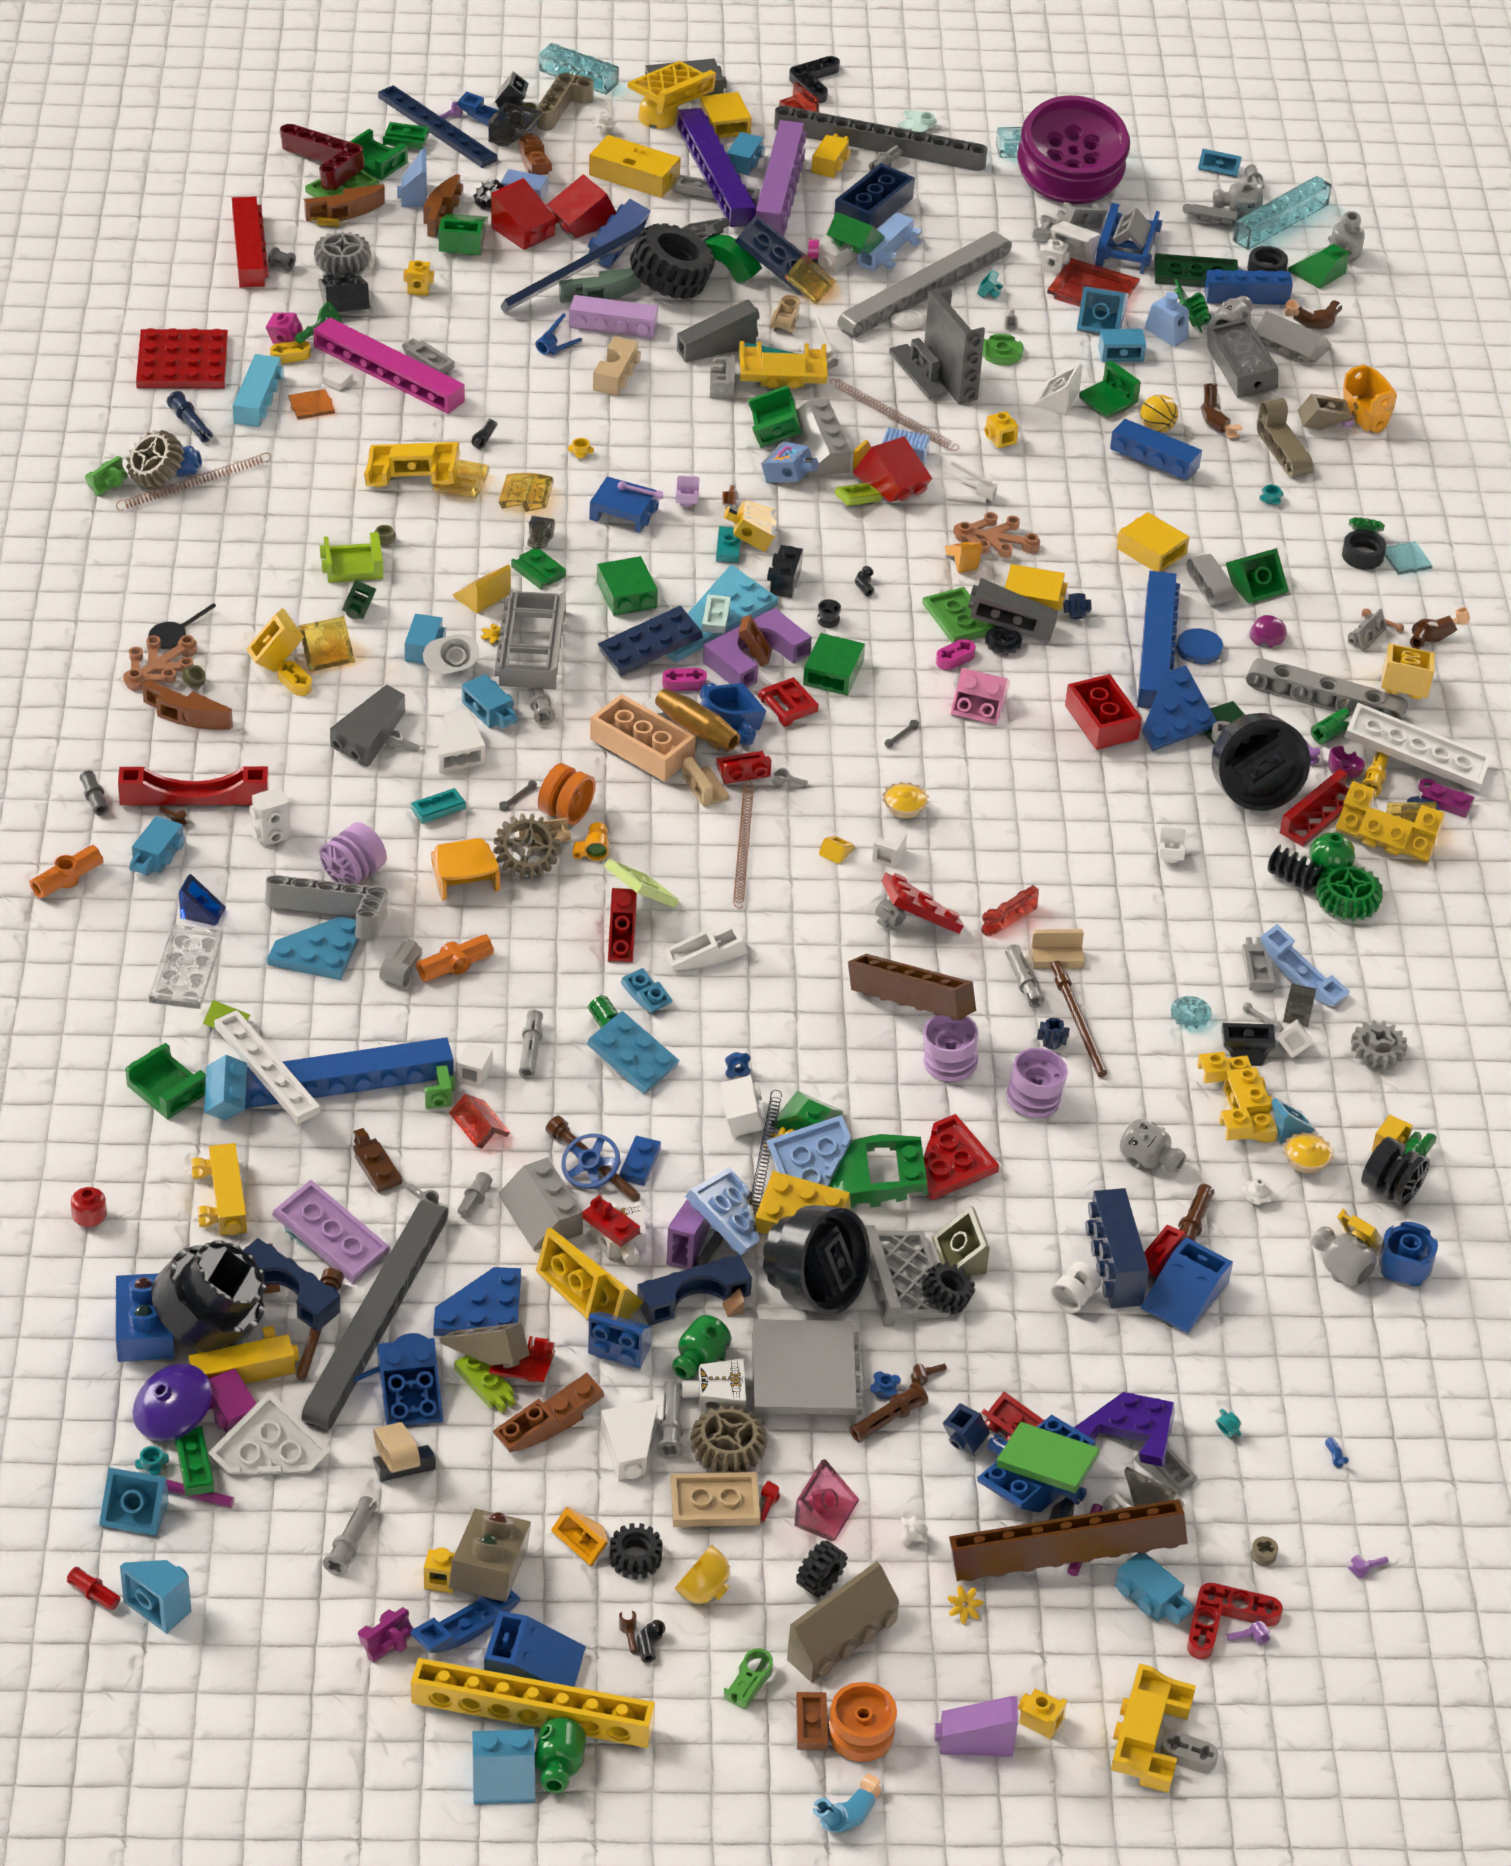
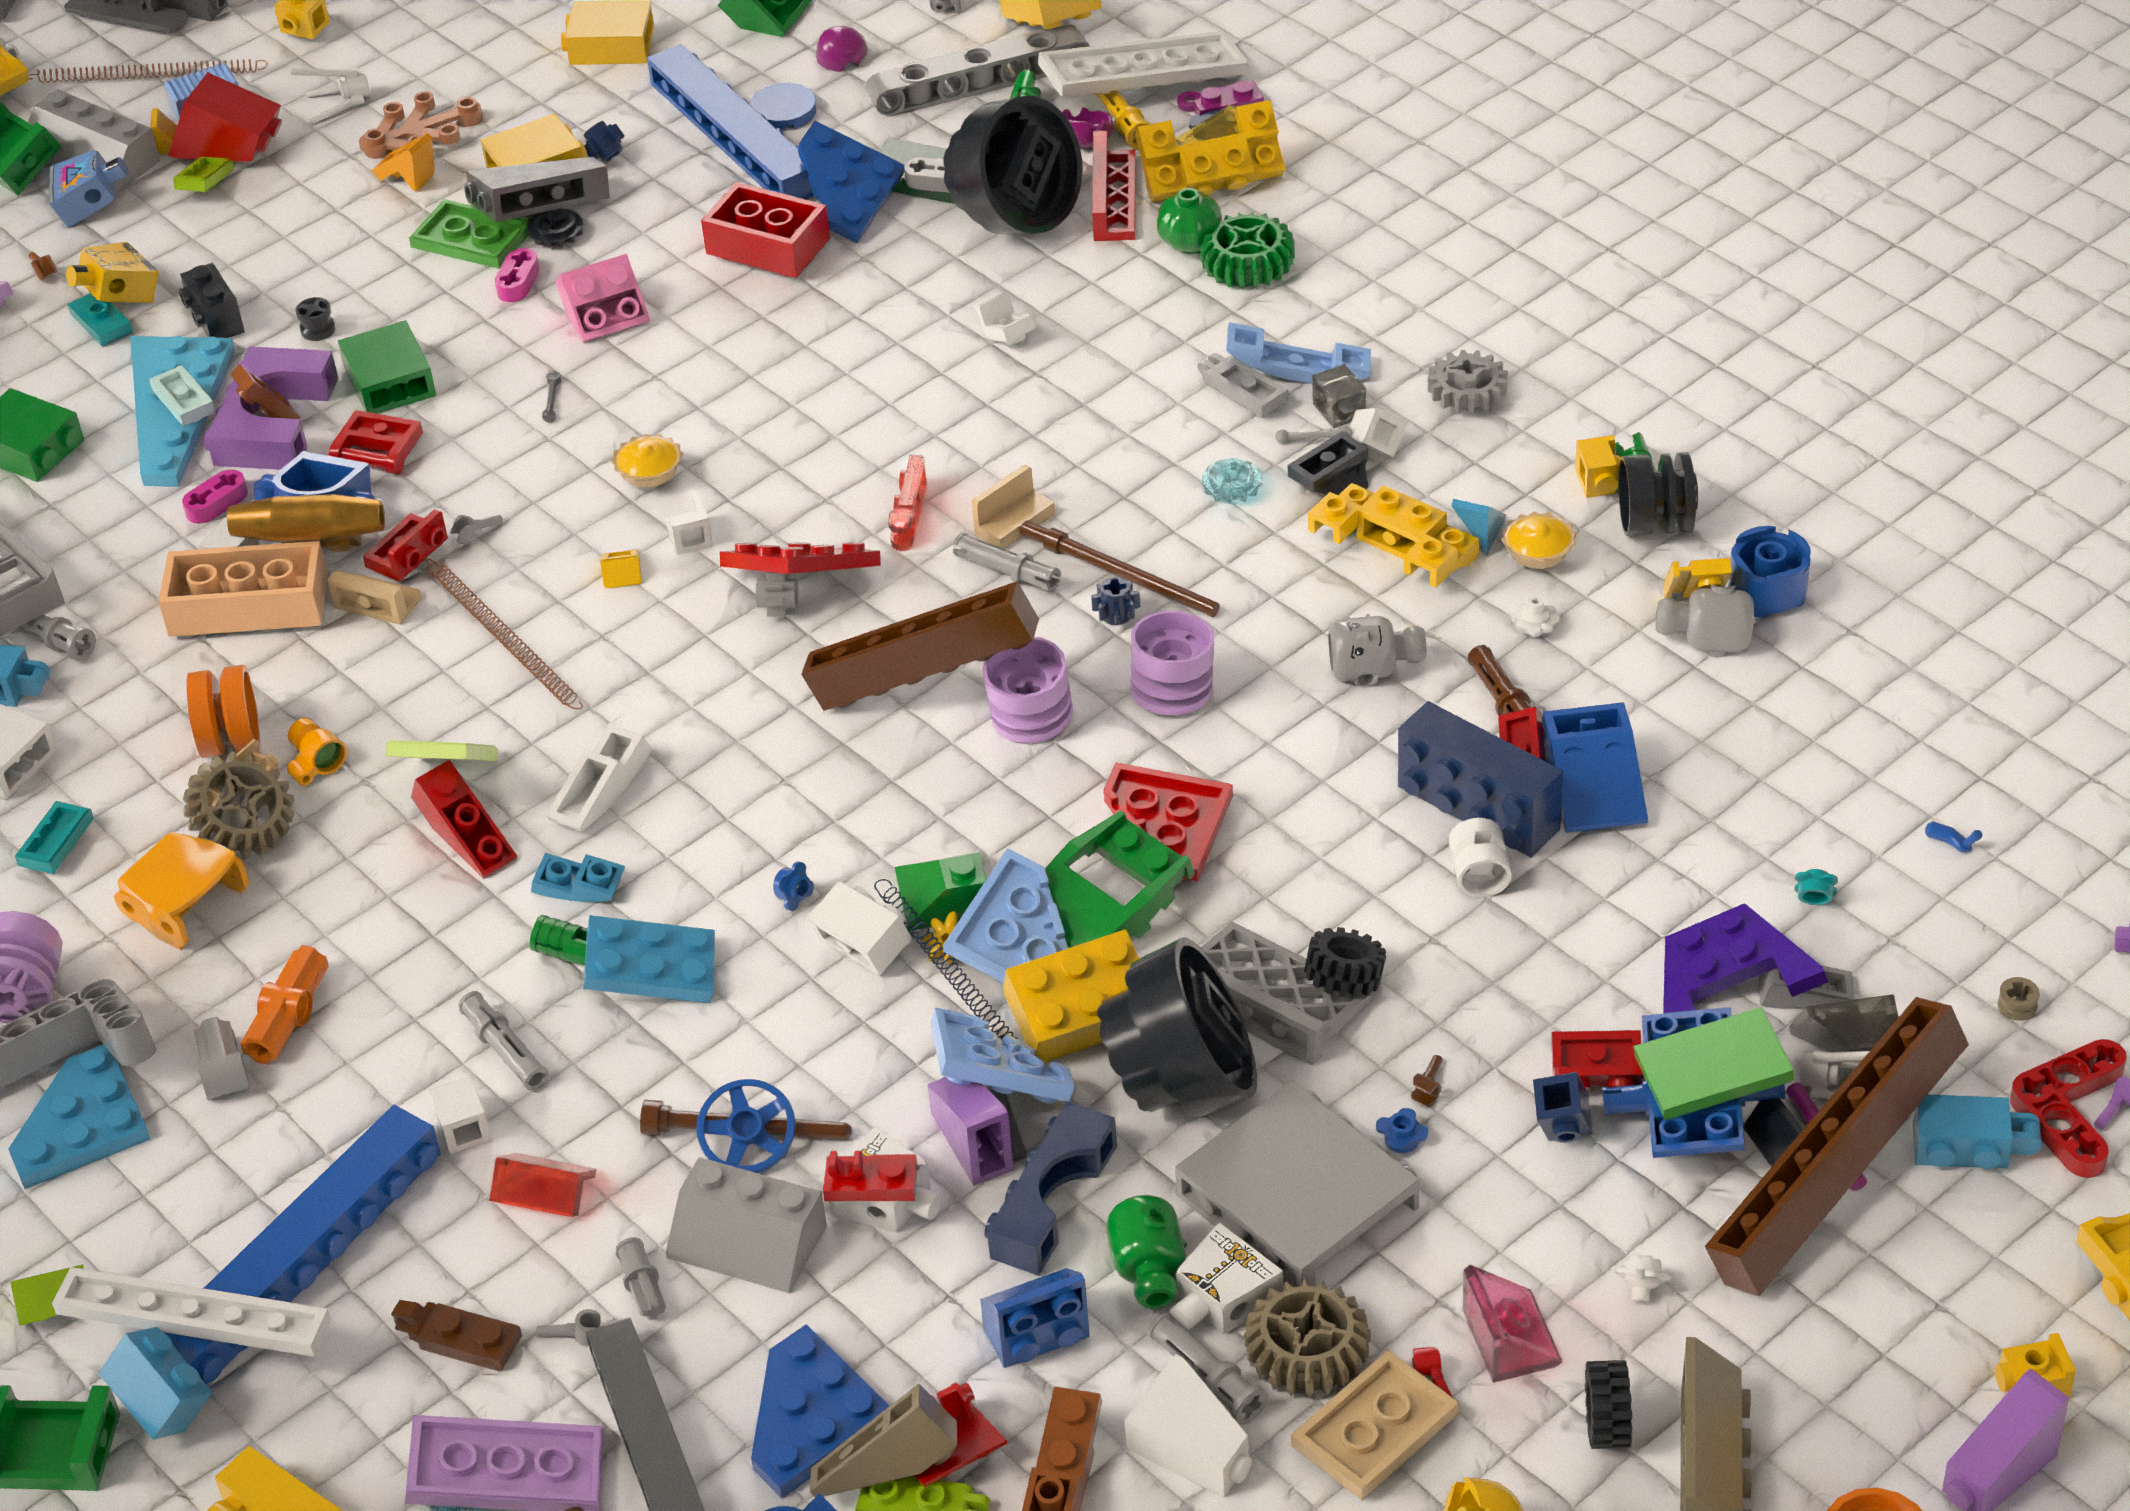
camera: 35 degrees left, 0 degrees up
bright green bracket [425,1065,455,1109] -> none
dark grey hinge [499,780,537,811] -> none
yellow slope [536,1227,643,1320] -> none
dark blue plate [598,605,703,676] -> none
blue plate [619,1135,661,1186] -> none
medium nougat piece [722,1288,745,1317] -> none
reddish brown pin [849,1382,929,1442] -> none
black arm [855,566,874,597] -> none
olive slope [931,1206,990,1276] -> none
yellow plant [947,1585,984,1624] -> none
light grey beam [1186,554,1235,606] -> none
black piece [1267,844,1324,891] -> none

